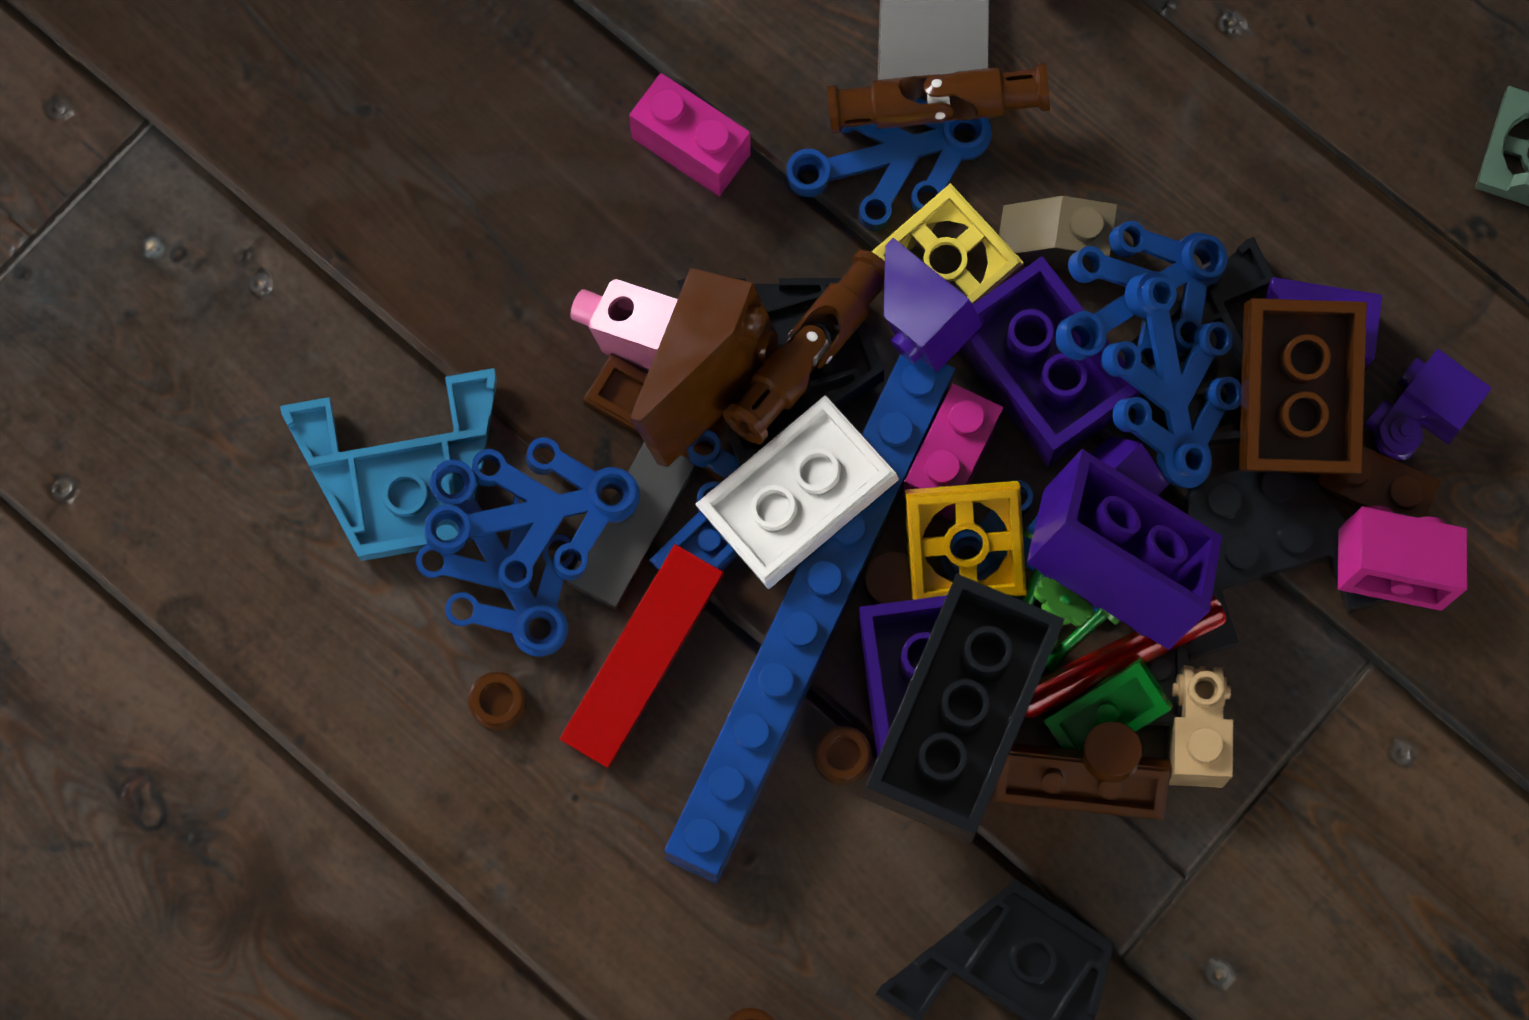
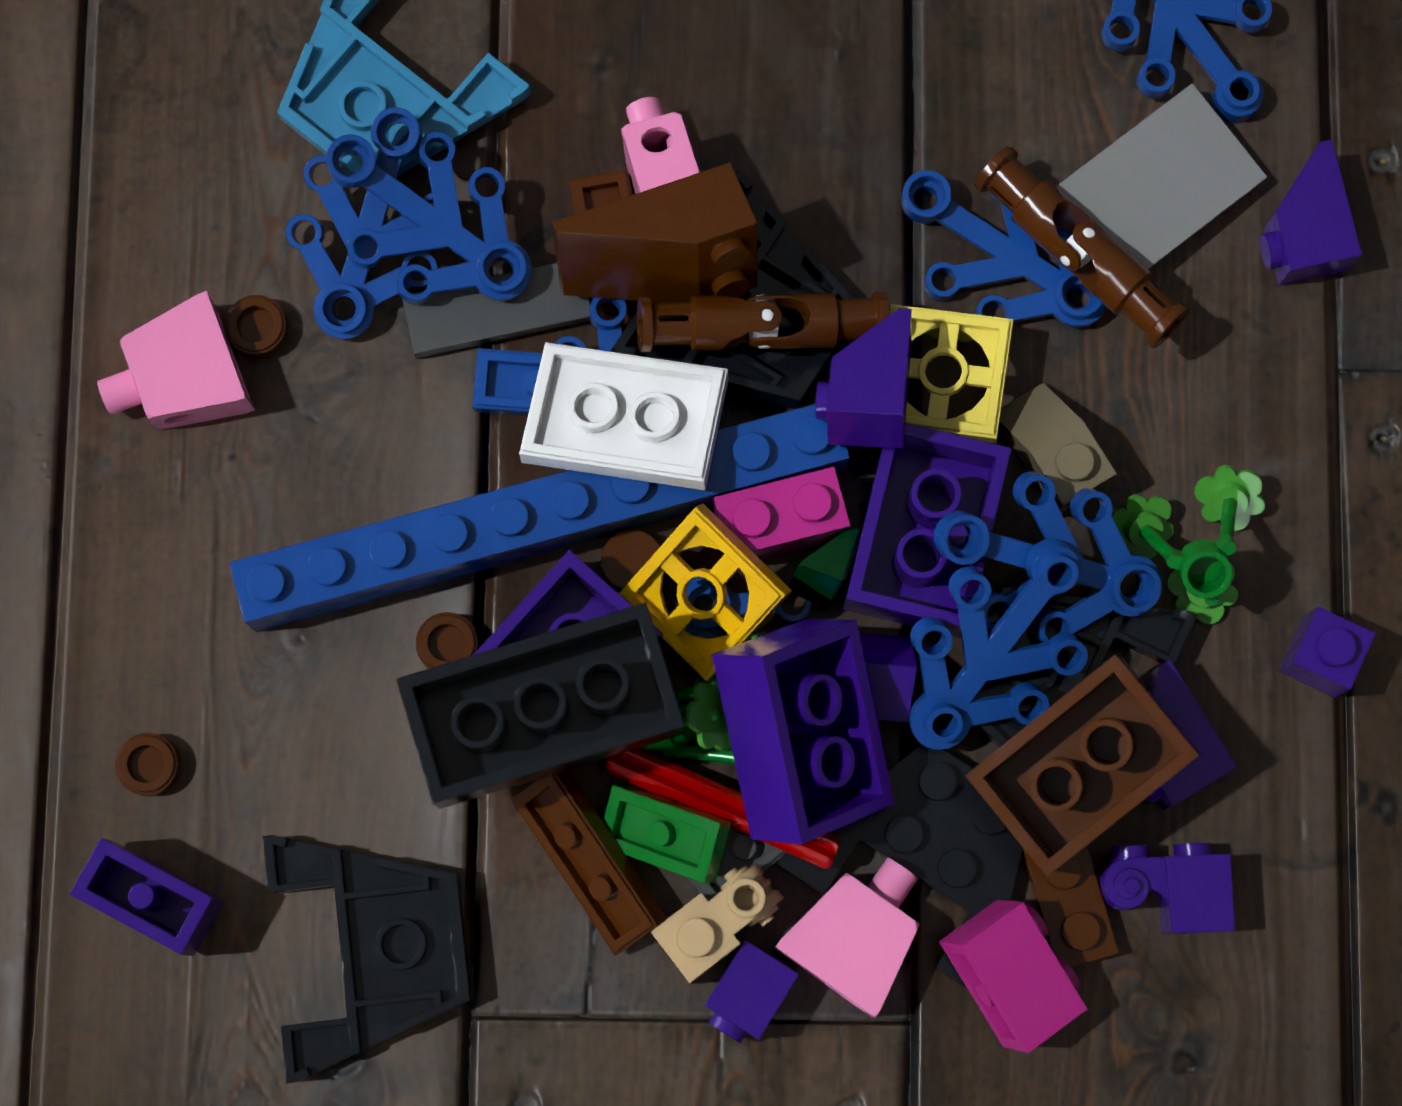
camera: 50 degrees right, 5 degrees up
red tile [559,544,724,769] -> none
dark pink brick [629,73,751,197] -> none
reddish brown tile [1082,722,1142,783] -> none
none -> bright pink torso [97,291,255,429]
none -> dark purple brick [704,940,799,1044]
none -> bright pink torso [774,857,919,1018]
none -> dark green slope [788,526,861,608]
none -> bright green plant [1112,465,1265,624]
none -> dark purple brick [1278,606,1376,698]

